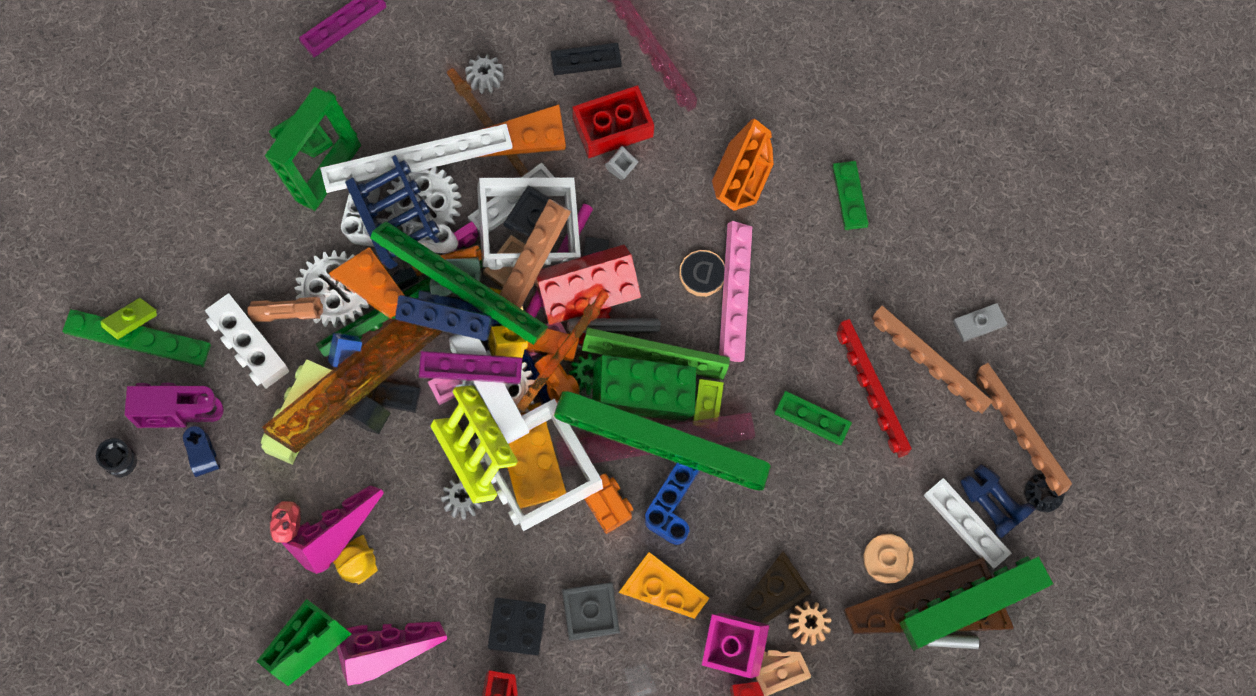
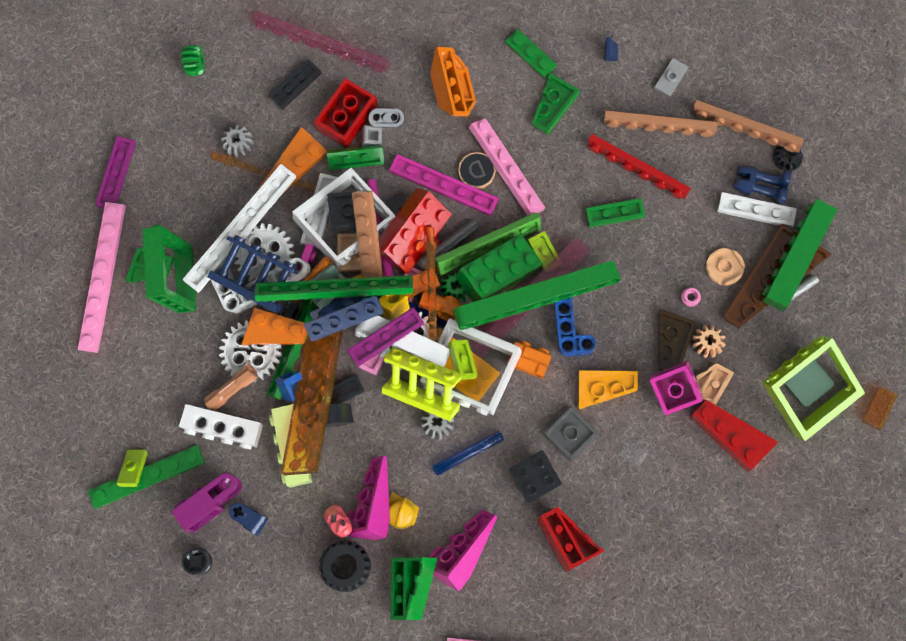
camera: 25 degrees left, 5 degrees up
none -> bright pink plate [78,202,126,353]
none -> black tyre [319,540,371,592]
none -> green plate [327,145,385,170]
none -> plate [367,107,404,127]
none -> dark pink plate [389,154,499,216]
none -> clear blue axle [432,431,504,475]
none -> lime plate [448,340,478,380]
none -> green wing [532,73,580,135]
none -> dark blue slope [604,37,618,61]
none -> bright pink plate [681,288,701,307]

